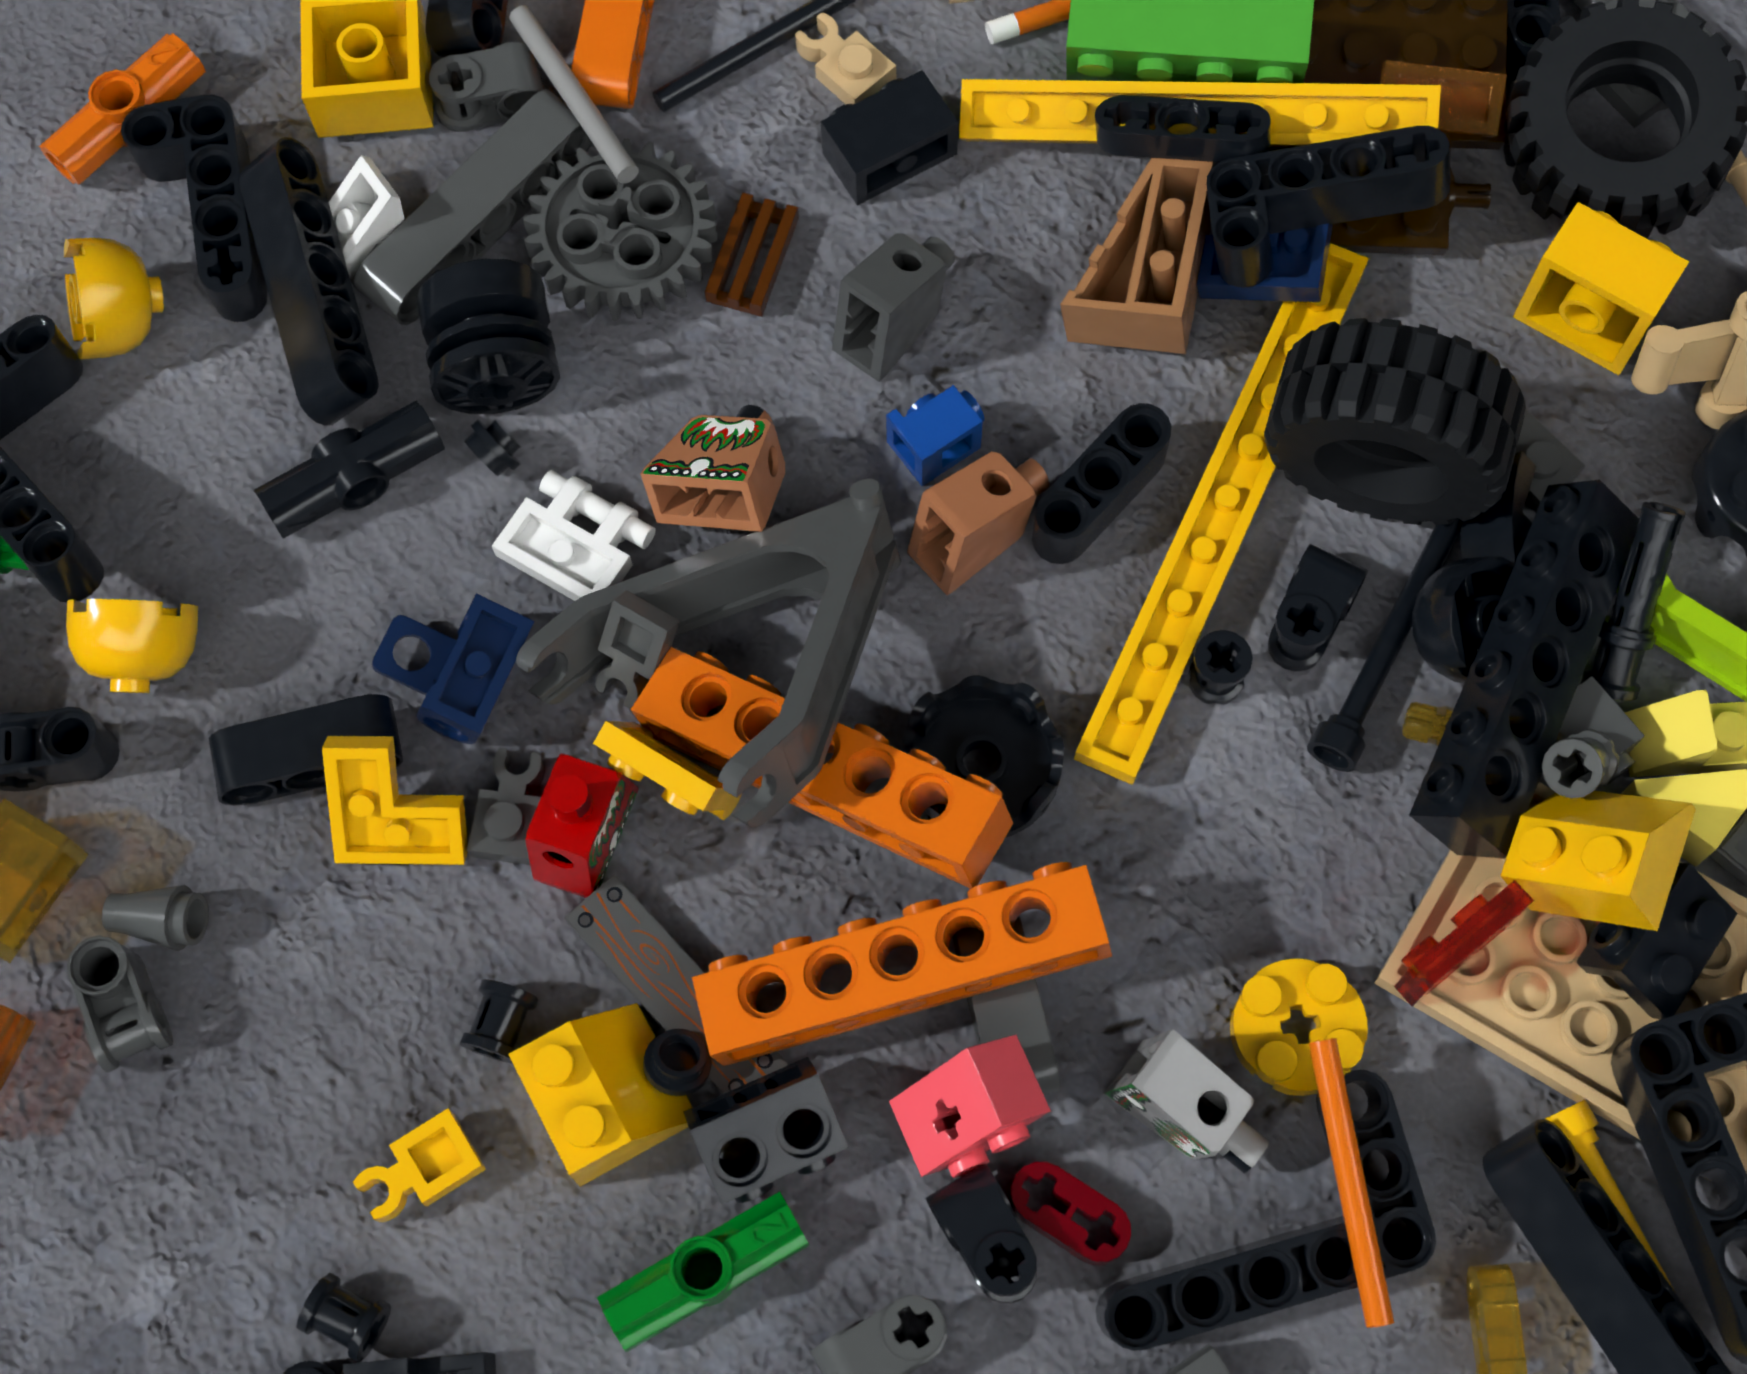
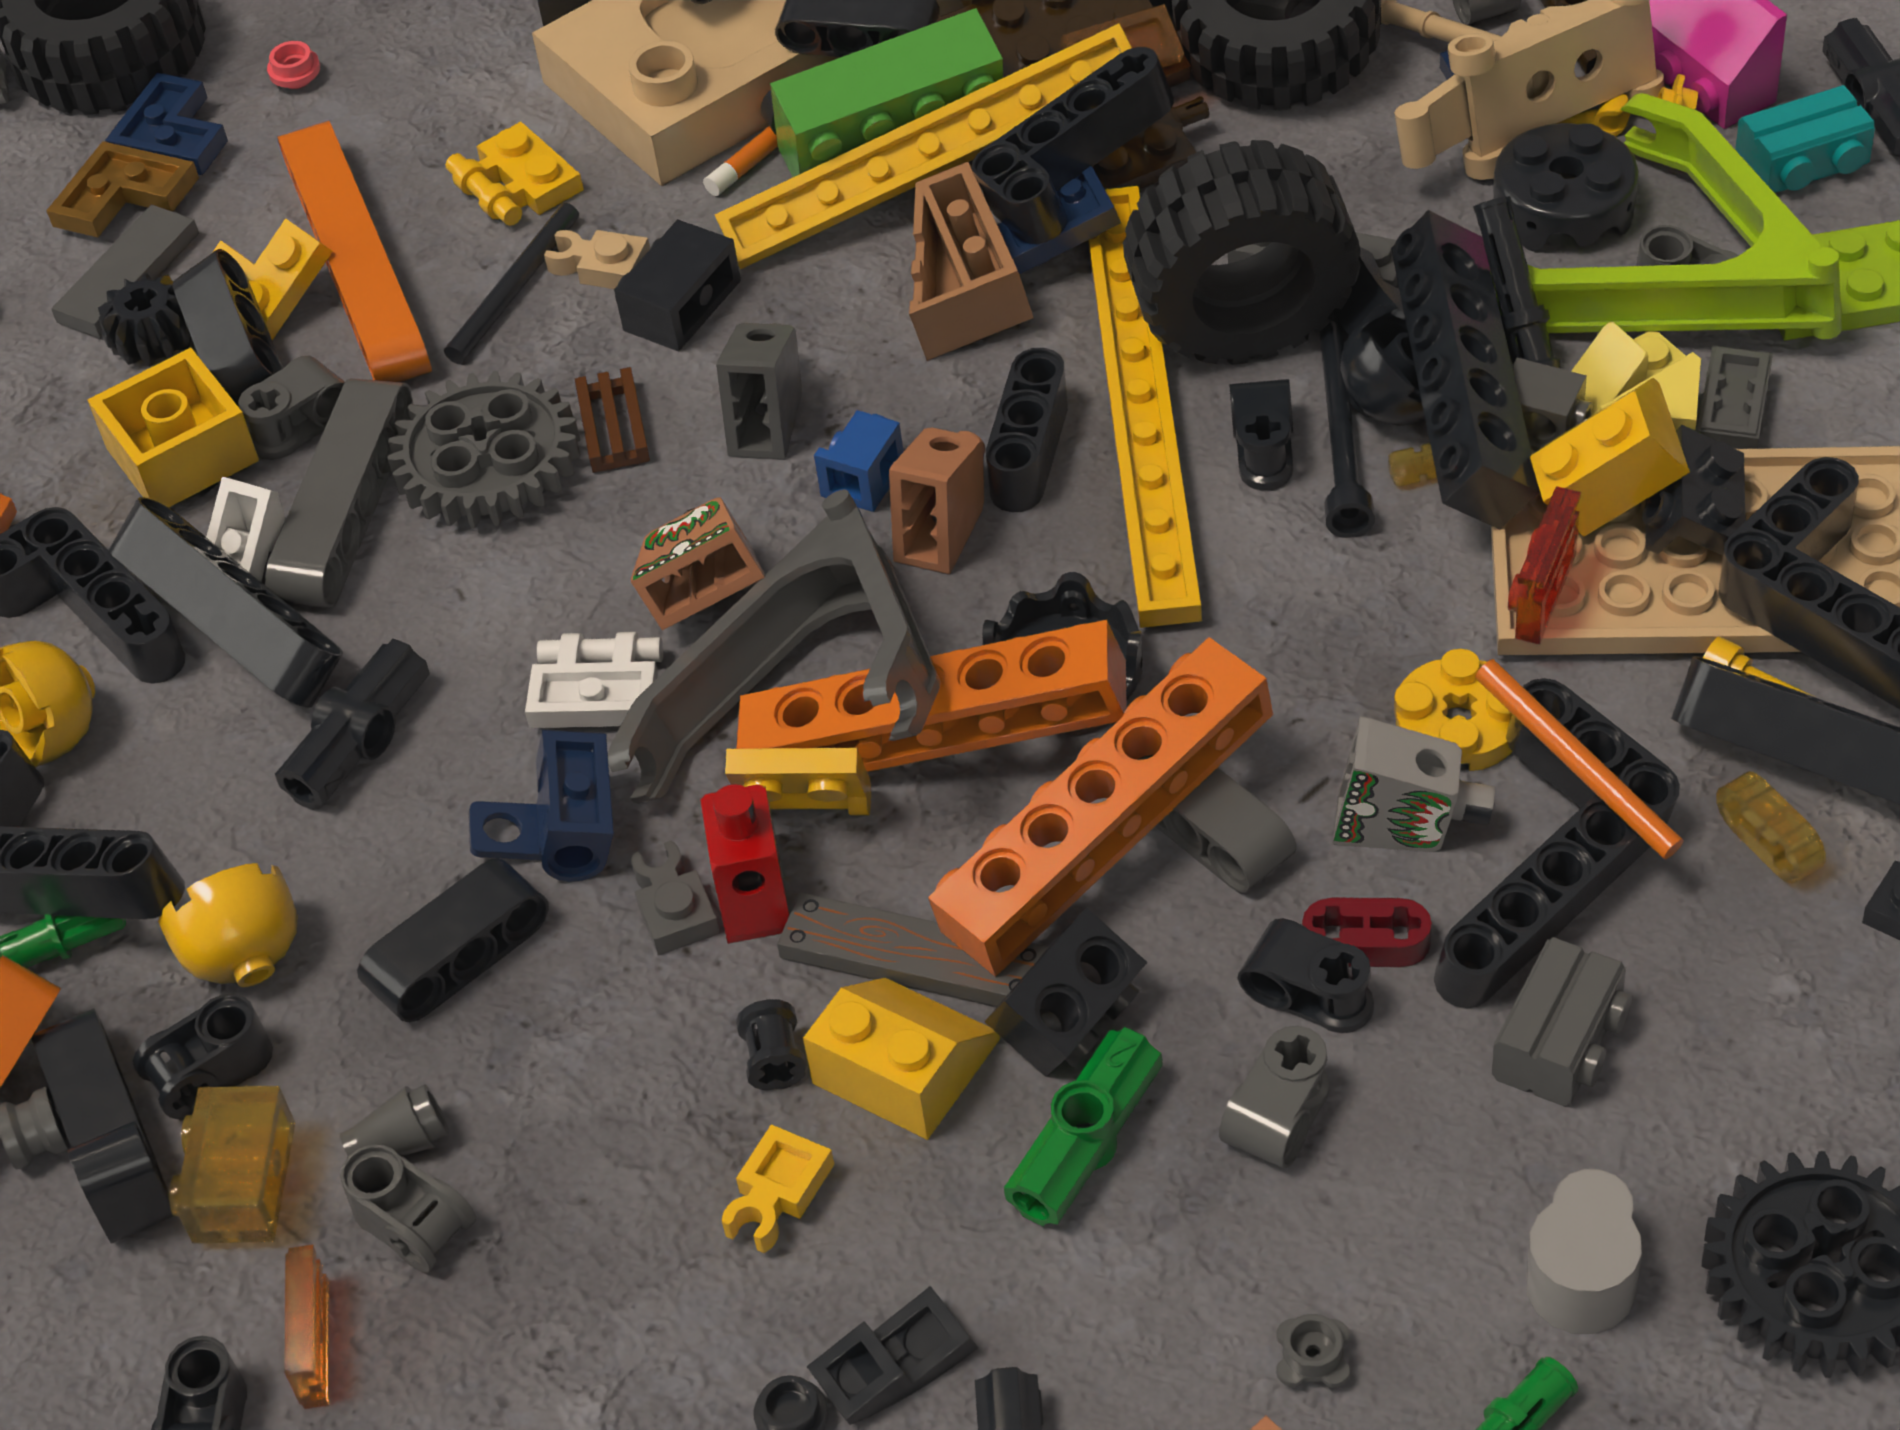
camera: 25 degrees left, 20 degrees down
black bush [297,1272,391,1362] -> none
yellow plate [322,736,468,865] -> none
black wheel [417,259,560,414] -> none
black plate [464,419,521,476] -> none
light grey bar [509,5,639,184] -> none
dark grey plate [596,590,680,709] -> none
black plate [643,1029,712,1096] -> none
coral brick [889,1035,1051,1178] -> none
black beam [1095,95,1271,162] -> none
black bush [1189,630,1253,705] -> none
yellow brick [1513,202,1690,375] -> none
dark grey bush [1542,729,1620,798] -> none

